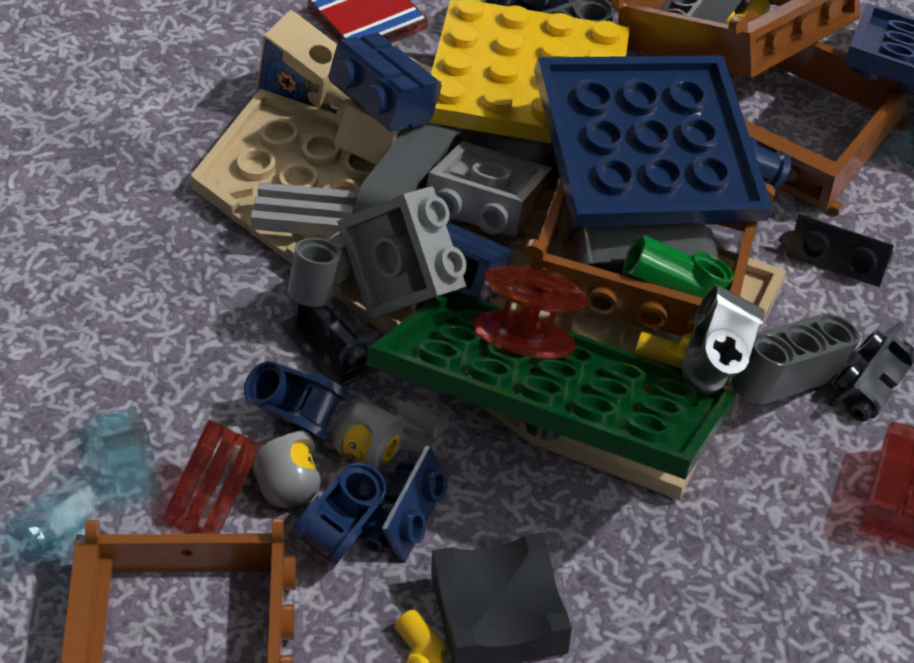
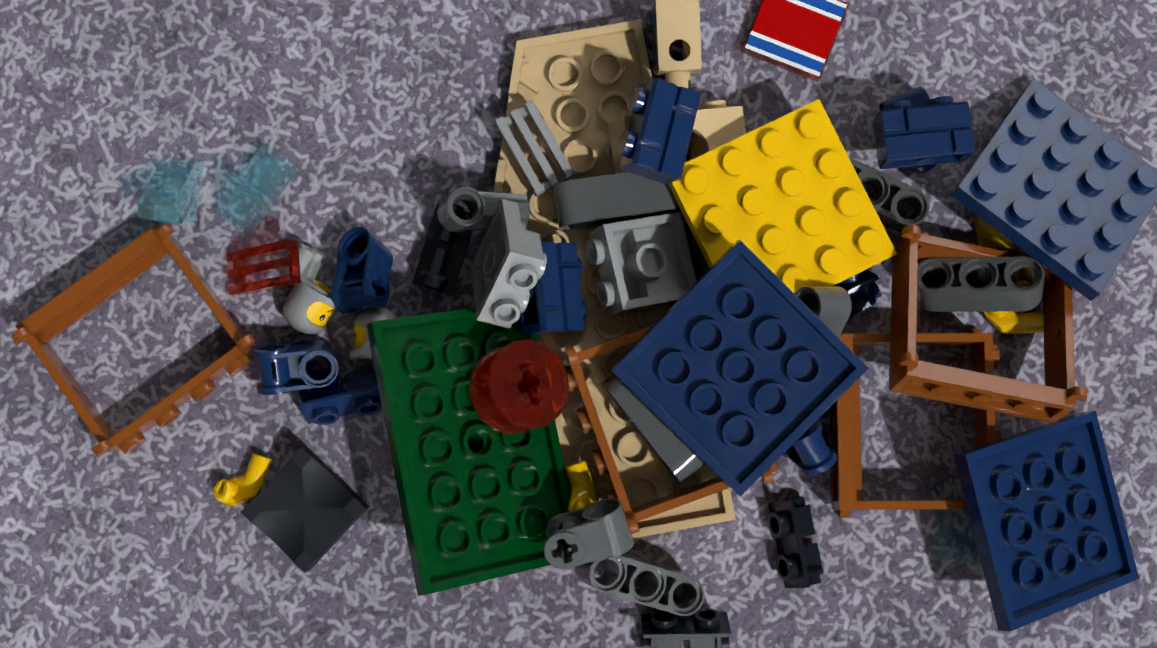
camera: 50 degrees right, 35 degrees up
green piece [622,235,734,298] -> none

